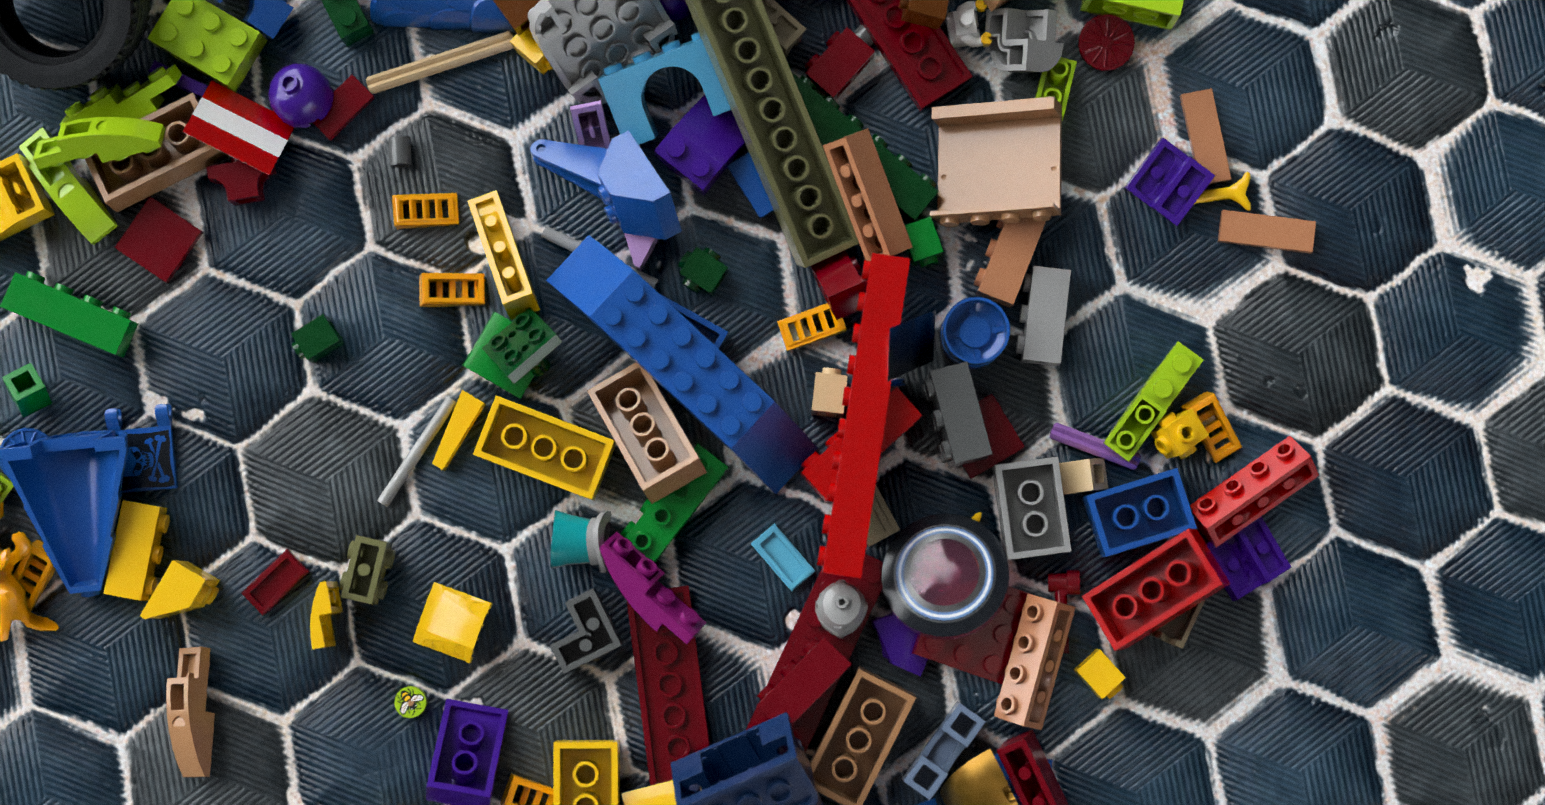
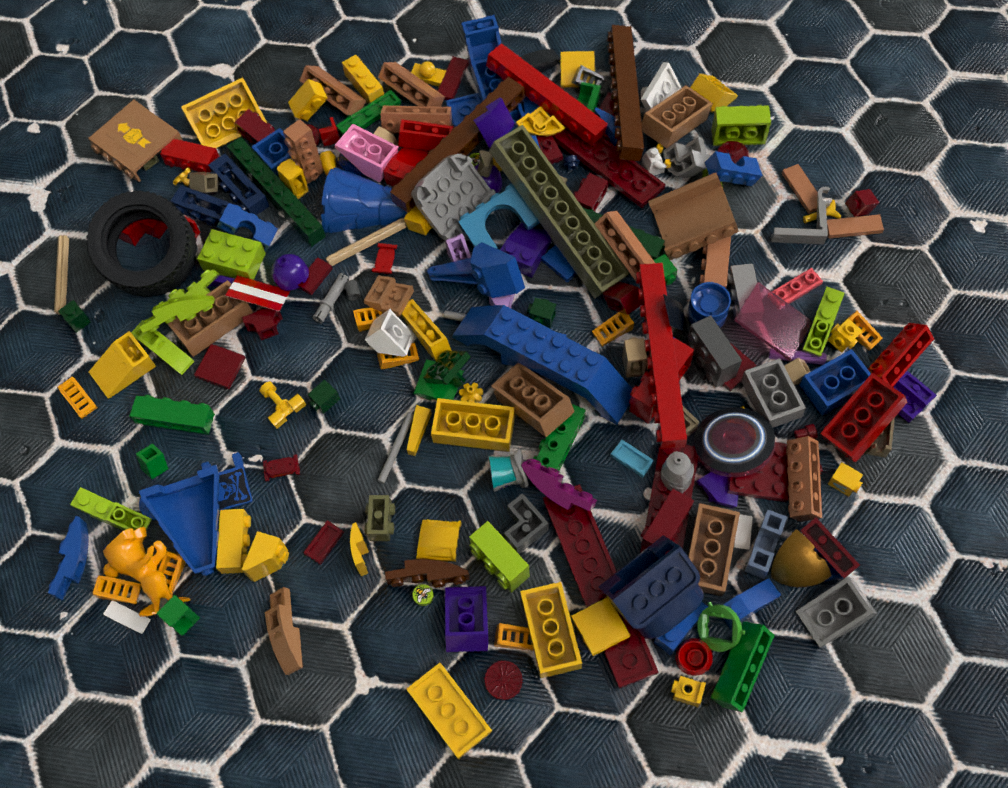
camera: 10 degrees left, 20 degrees down
dark purple slope [1124,138,1215,226] -> none
none -> green panel [156,595,200,636]
none -> yellow bar [259,381,307,429]
none -> dark red piece [263,454,300,482]
none -> light grey pin [313,273,349,323]
none -> medium nougat slope [364,275,414,317]
none -> white slope [365,309,415,357]
none -> red piece [372,243,398,274]
none -> reddish brown slope [385,559,470,588]
none -> yellow plant [459,382,483,402]
none -> lime brick [469,521,530,593]
none -> blue arch [705,151,763,186]
none -> clear pink piece [734,282,813,361]
none -> white sticker [734,514,753,550]
none -> coral tile [766,268,823,311]
none -> light grey hinge [771,187,831,244]
none -> dark red brick [845,189,880,217]

